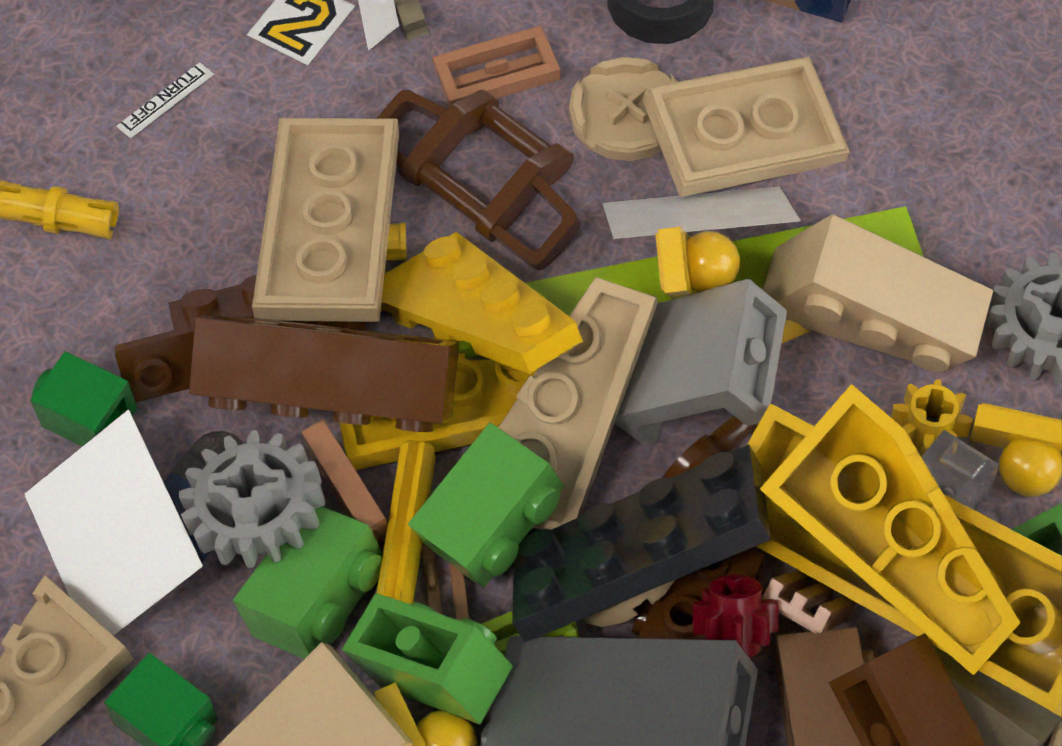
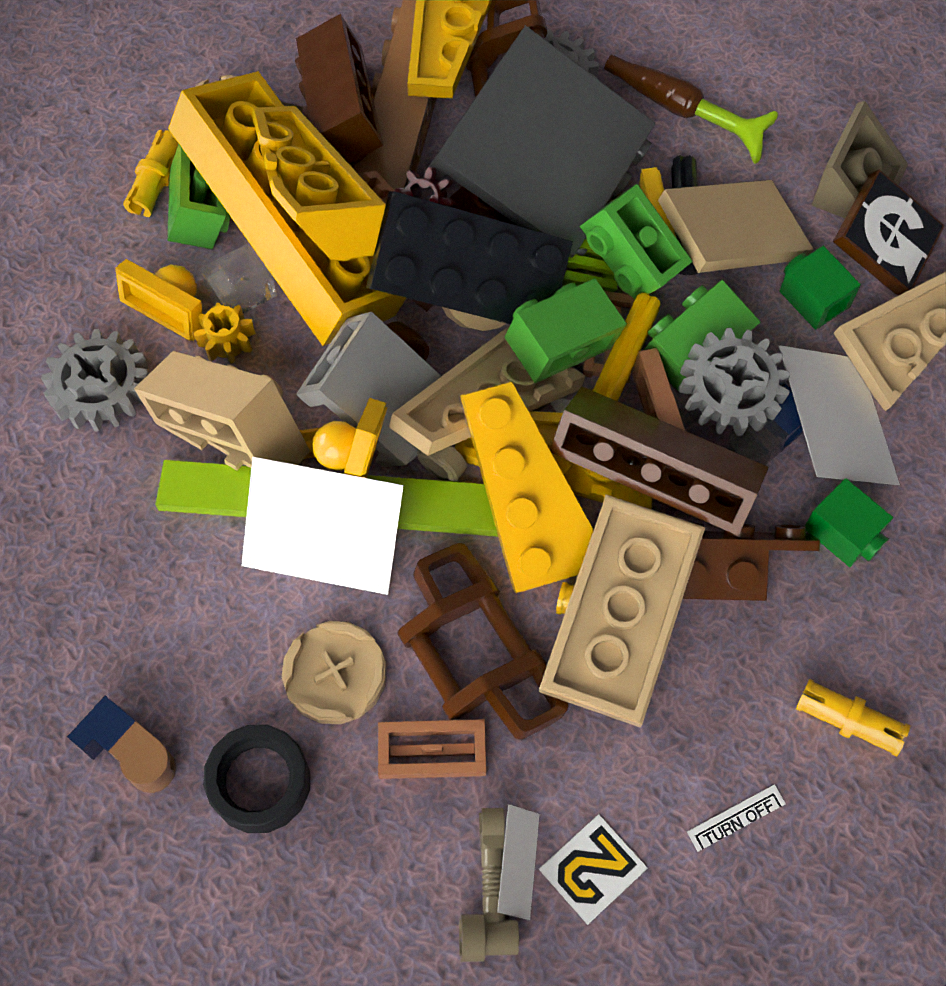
camera: 165 degrees left, 5 degrees up
tan tile [642,56,850,197] -> none

